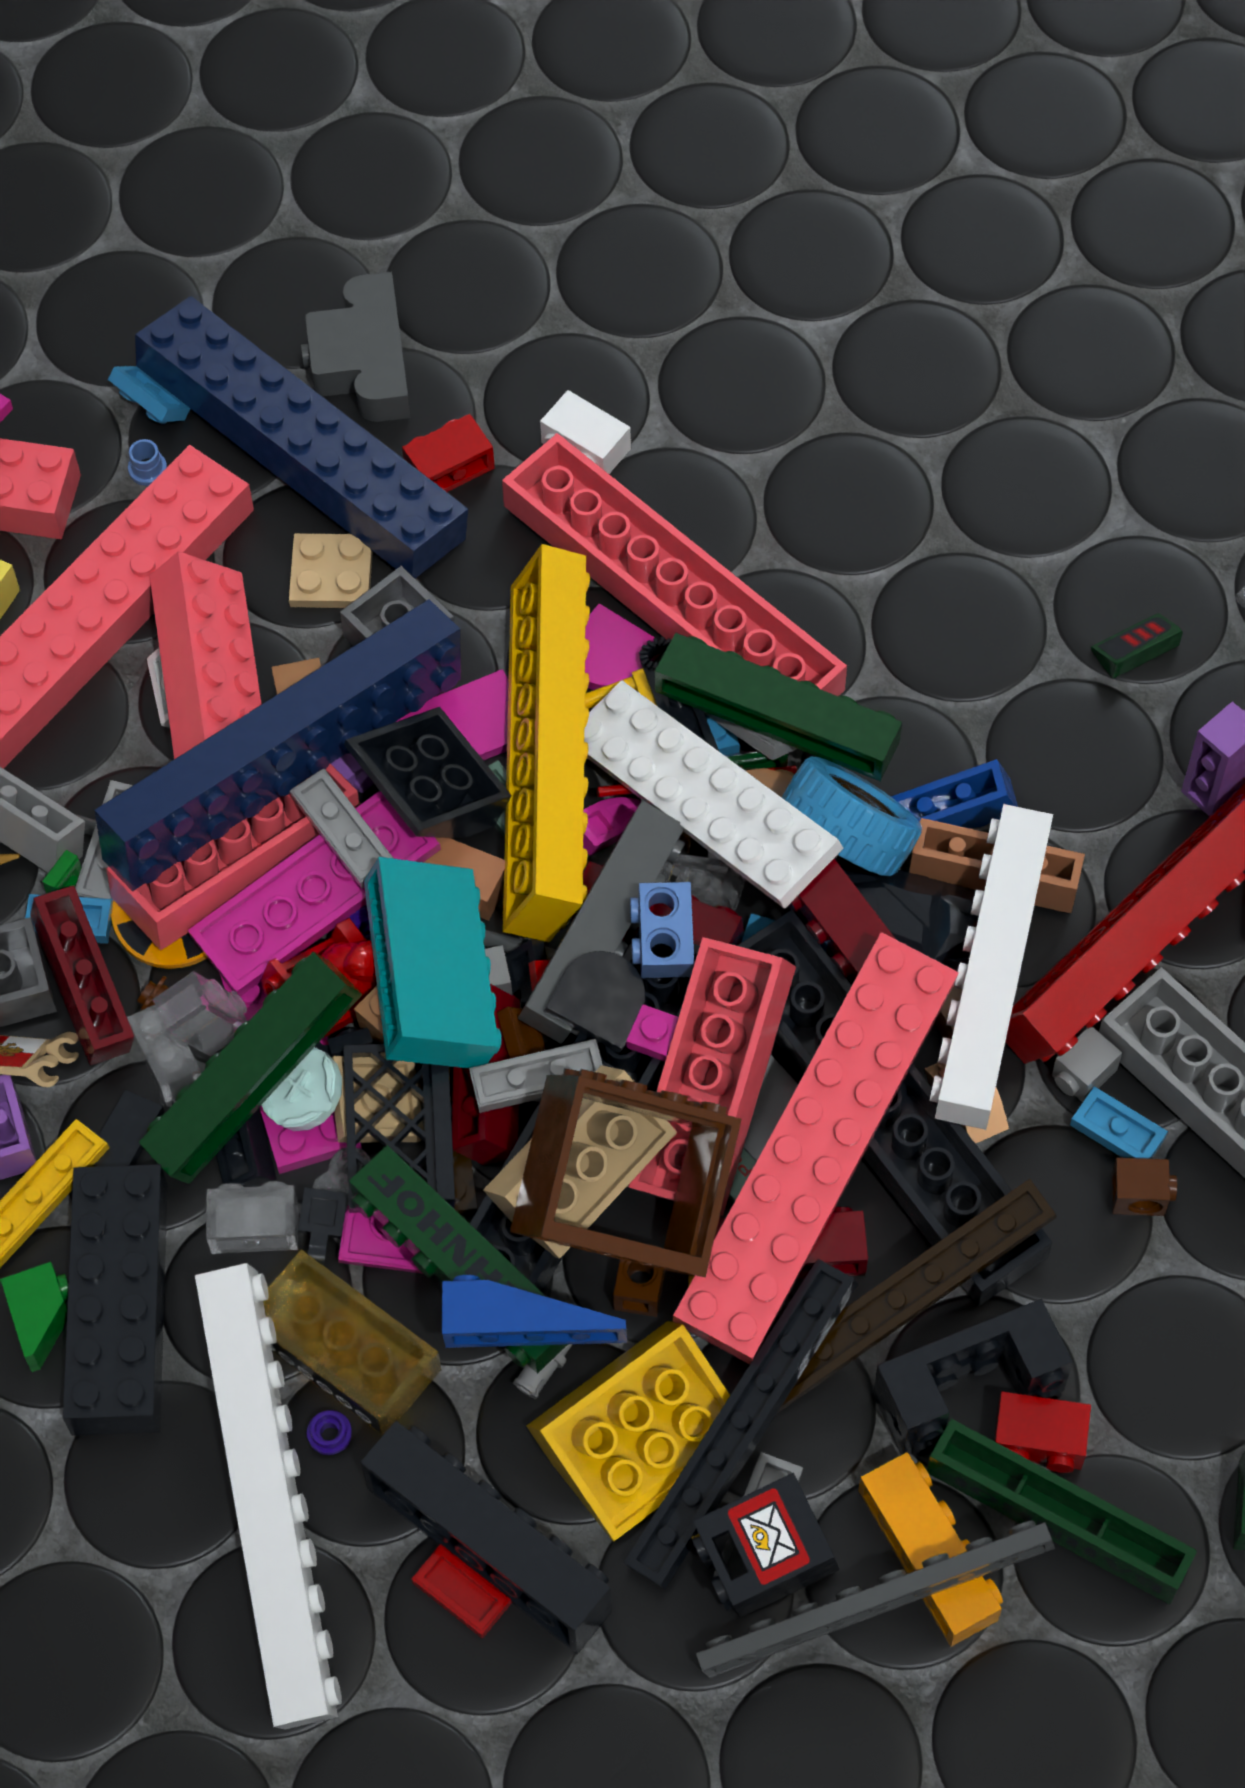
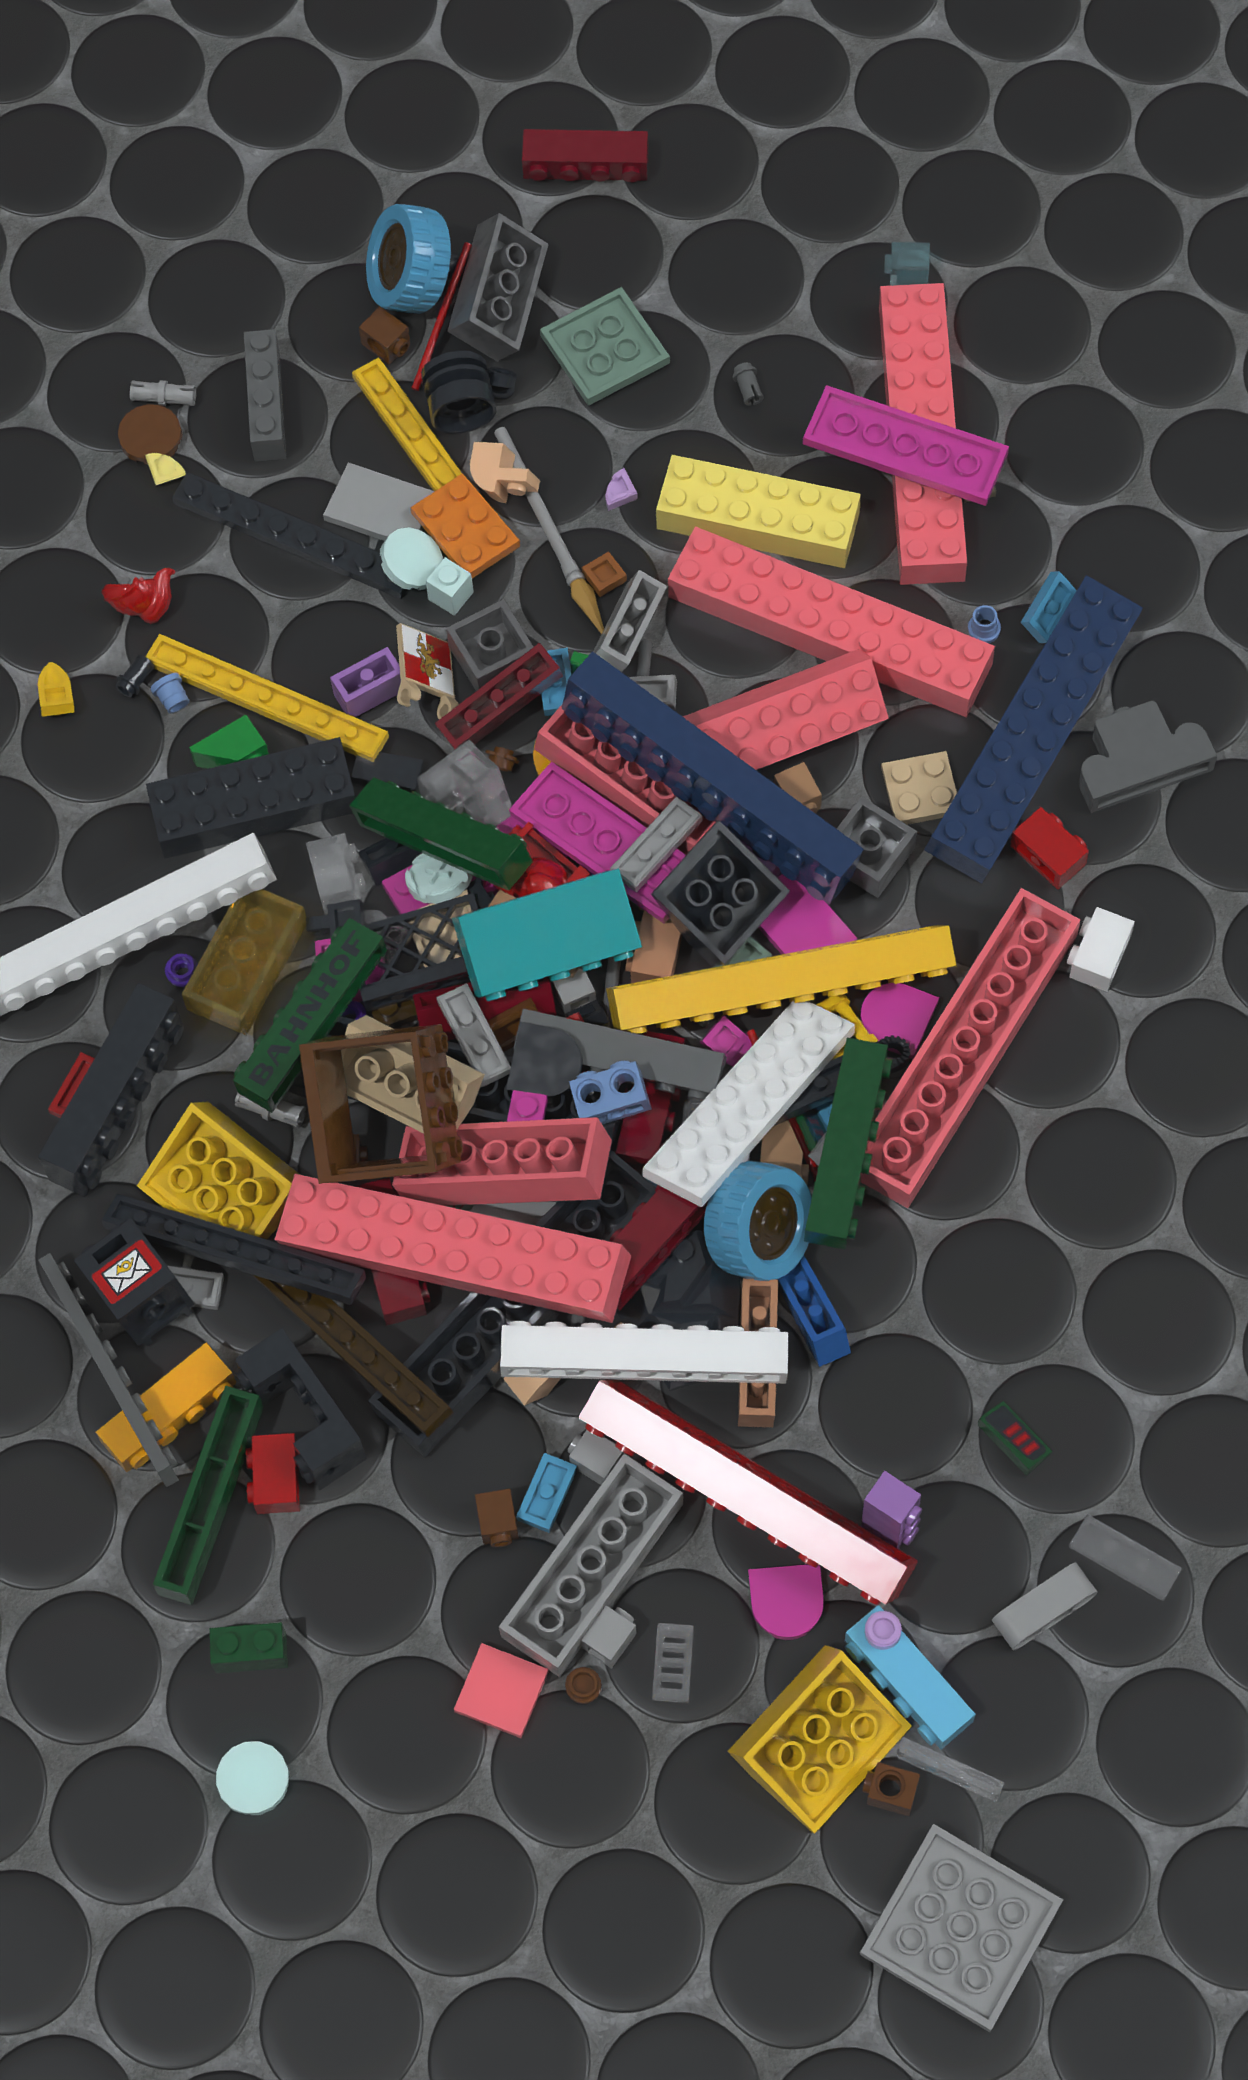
camera: 80 degrees right, 5 degrees up
blue slope [442,1275,627,1348] -> none

